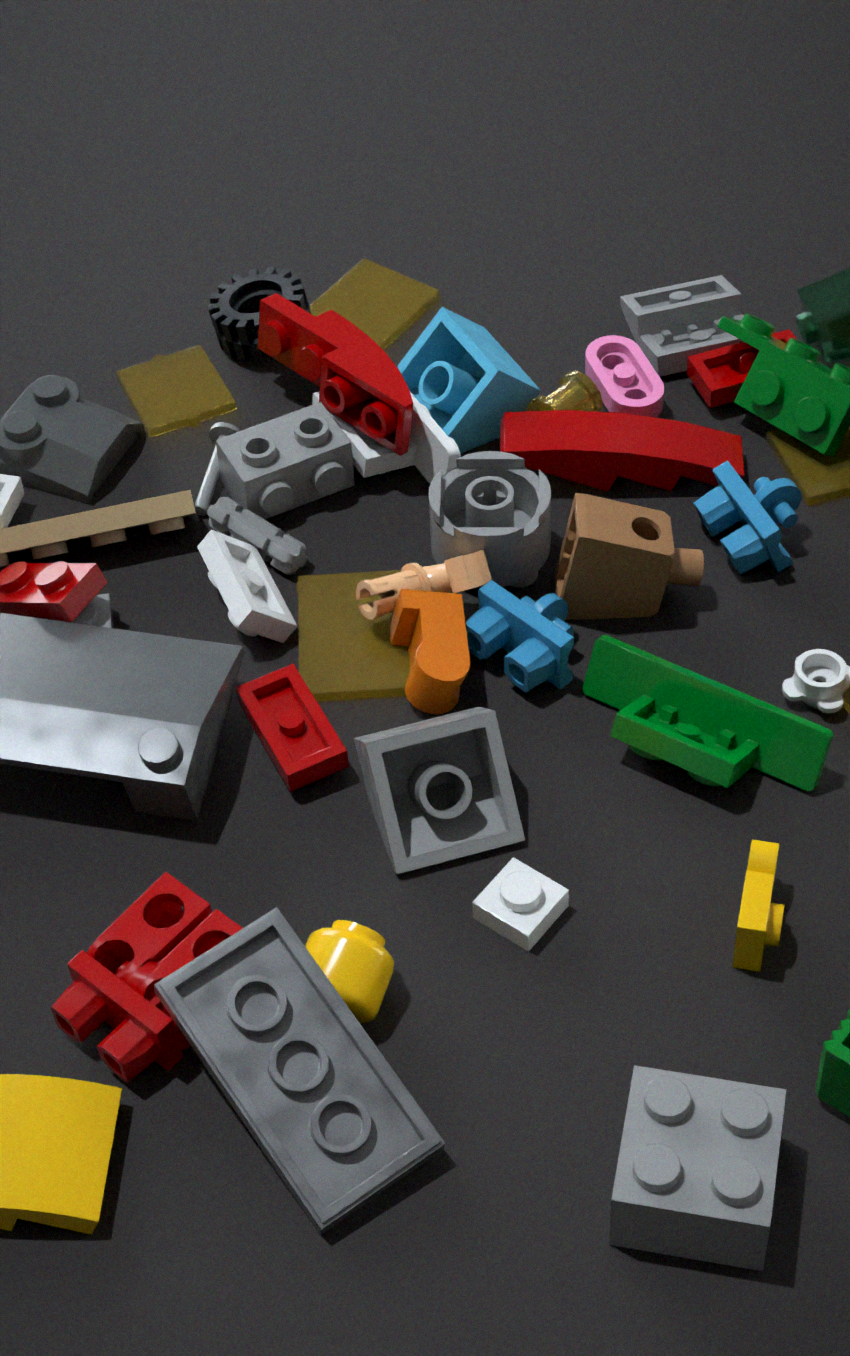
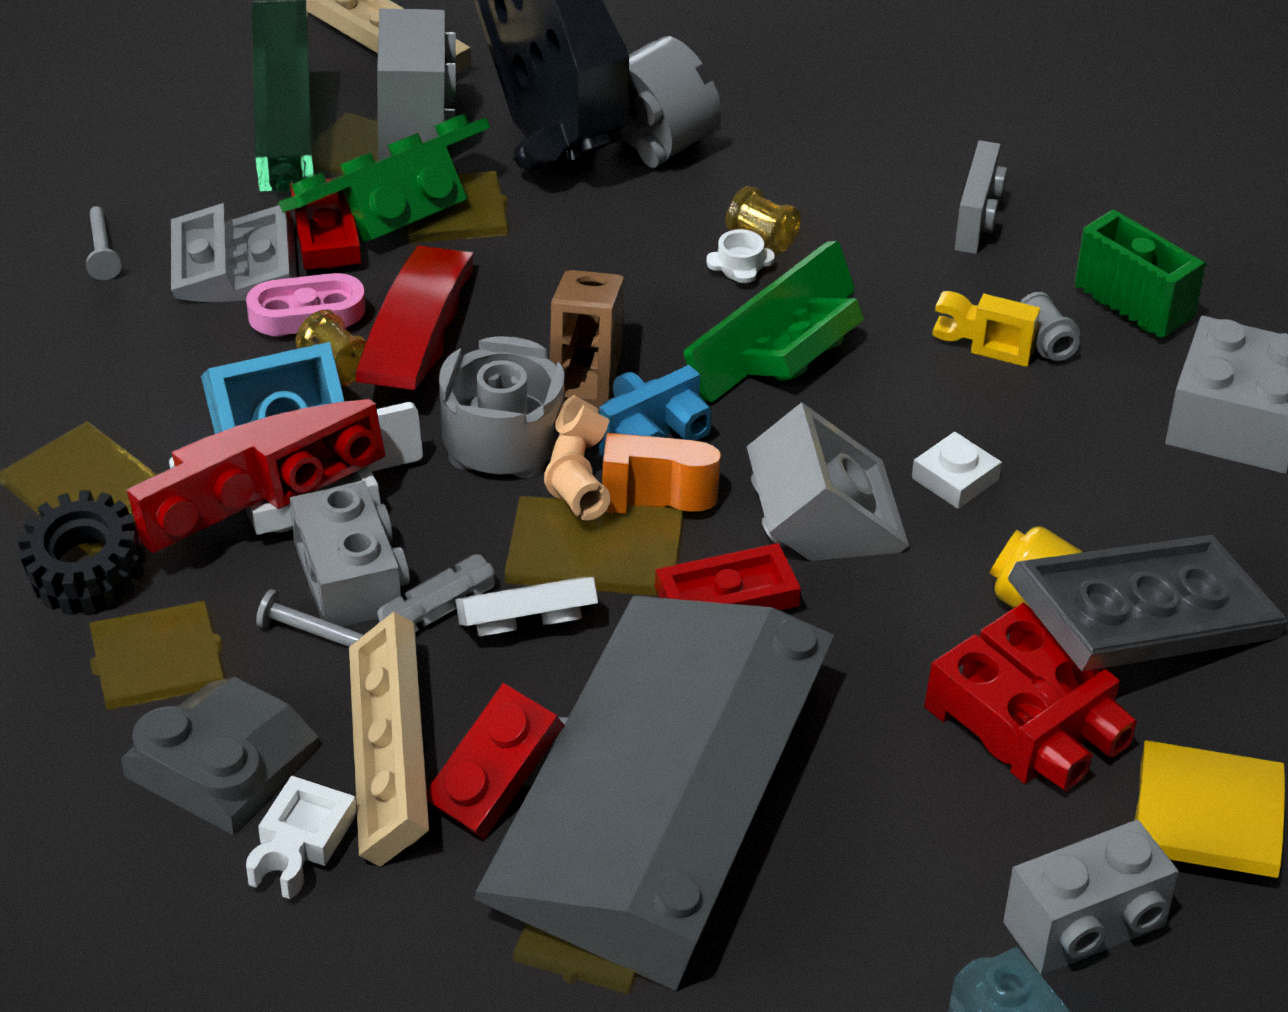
camera: 85 degrees left, 5 degrees down
dark azure hips [693,460,802,575] -> none
none -> light grey pin [86,206,122,281]
none -> light grey pin [1020,292,1080,361]

